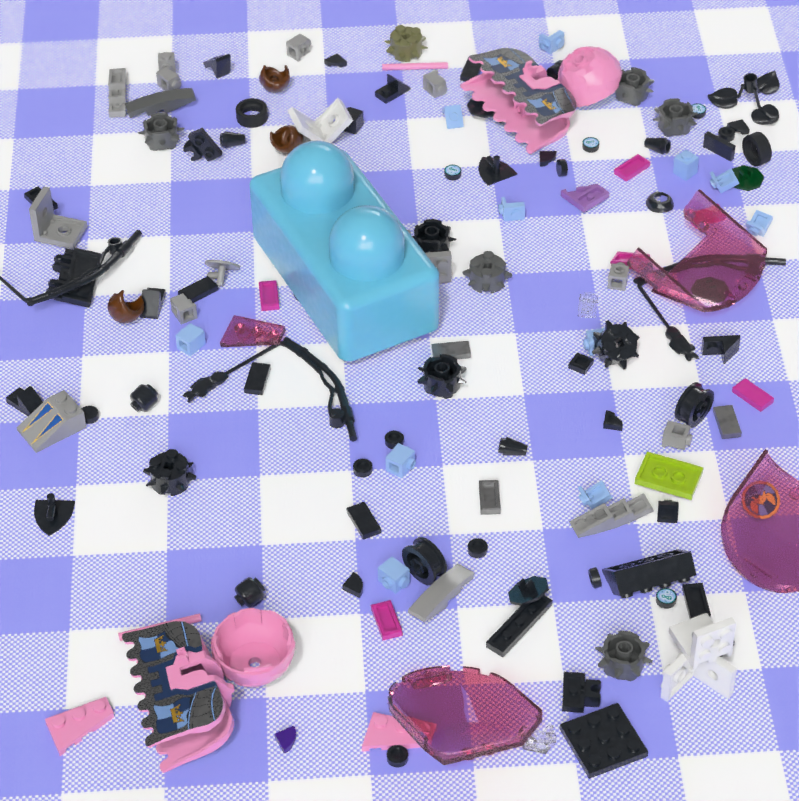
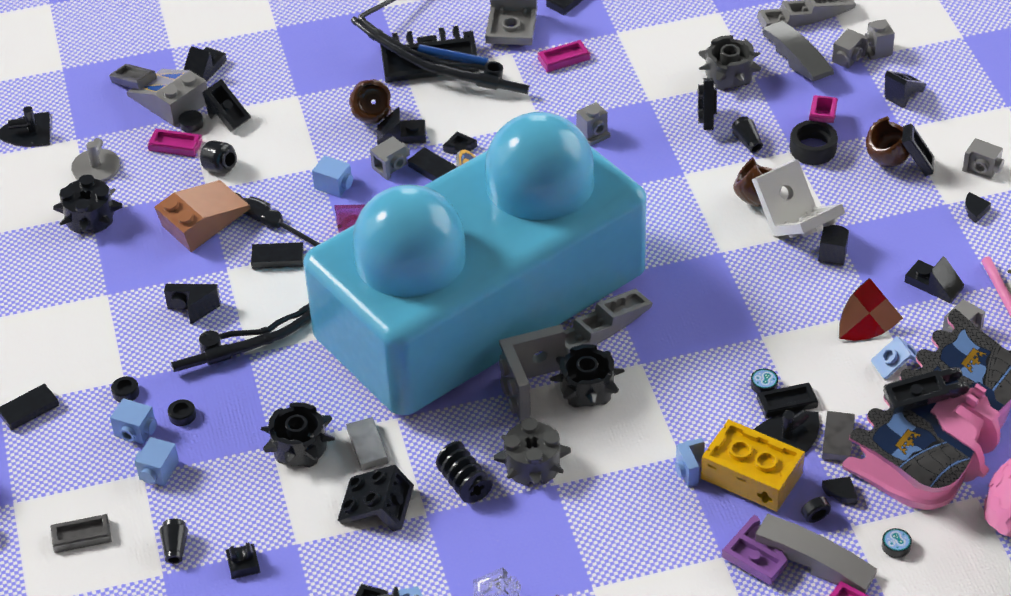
camera: 80 degrees right, 0 degrees up
none -> light grey shield [71,138,120,182]
none -> flat silver tile [109,64,157,90]
none -> light blue brick [134,437,179,486]
none -> dark pink tile [147,129,203,157]
none -> nougat slope [154,180,251,252]
none -> black slope [164,284,221,324]
none -> black slope [202,79,251,132]
none -> black tile [226,542,260,579]
none -> black bracket [337,464,414,532]
none -> blue bar [418,44,489,65]
none -> black piece [436,441,493,503]
none -> black tile [443,131,477,154]
none -> dark pink tile [537,40,590,73]
none -> light grey brick [576,102,610,146]
none -> yellow piece [701,419,805,512]
none -> light grey slope [755,513,877,594]
none -> black tile [757,382,818,419]
none -> dark pink slope [809,95,838,123]
none -> flat silver tile [822,411,855,462]
none -> shield [839,278,903,341]
none -> black hinge [883,367,969,414]
none -> black tile [902,123,935,177]

